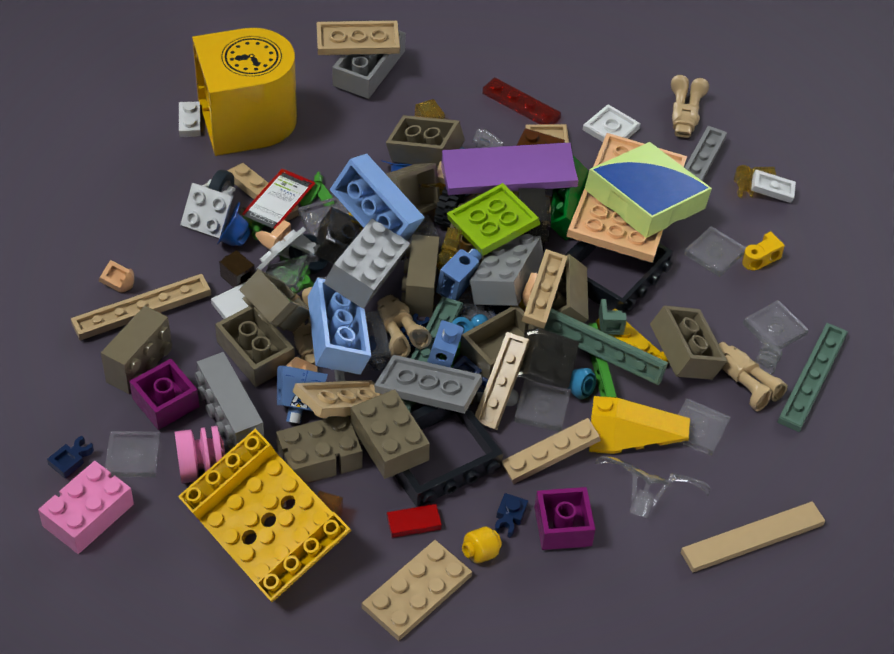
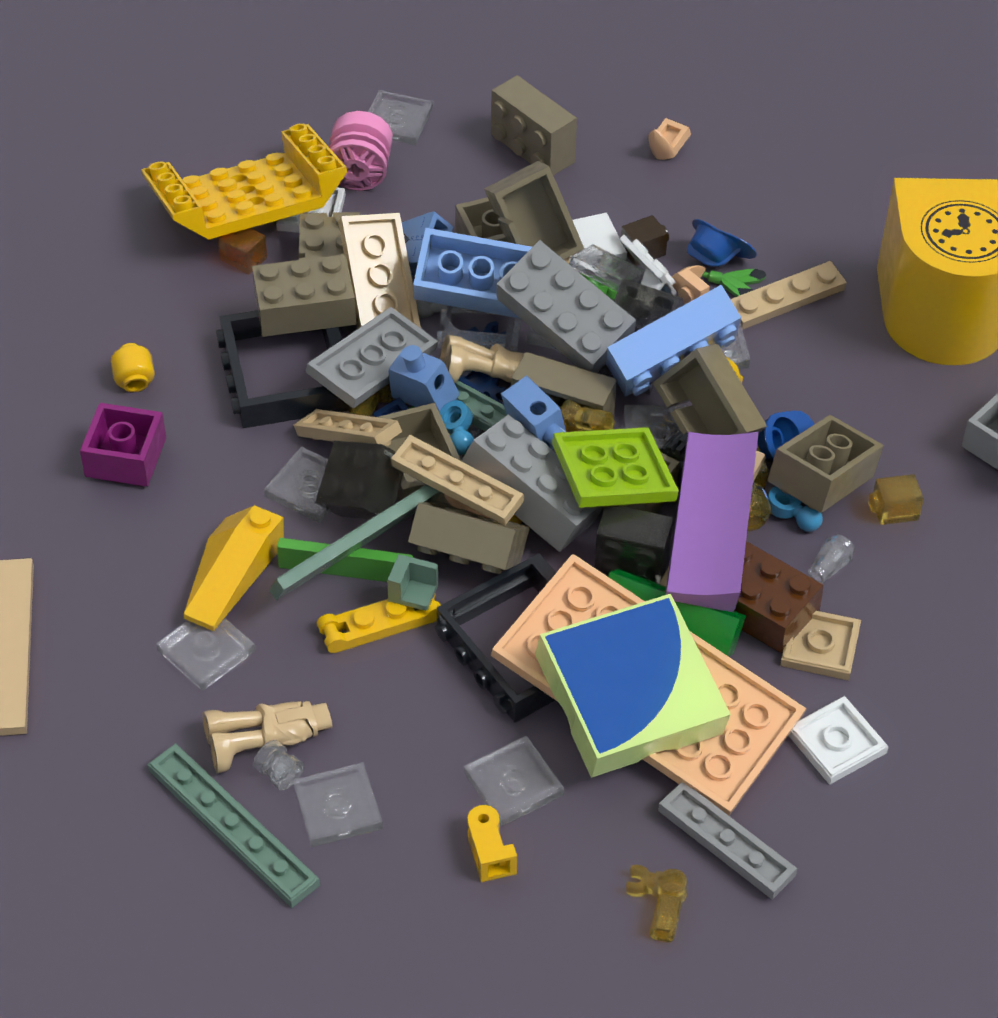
camera: 110 degrees right, 0 degrees up
bright pink piece [38,461,134,554] -> none
dark blue plate [47,436,94,478] -> none
tan plate [71,274,211,340] -> none
magenta brick [129,359,200,430] -> none
white plate [180,170,236,239] -> none
light grey brick [195,352,264,452] -> none
sticker [241,169,315,229] -> none
bright green piece [300,171,333,208] -> none
tan plate [362,540,472,641] -> none
red tile [387,504,442,538] -> none
clear red plate [482,77,561,125] -> none
dark blue plate [495,493,528,538] -> none
tan plate [502,418,600,484] -> none
dark azure cone [565,368,596,400] -> none
clear plant [595,456,711,519] -> none
dark tan brick [650,305,727,380] -> none
tan piece [671,75,709,138] -> none
white plate [751,169,796,203] -> none

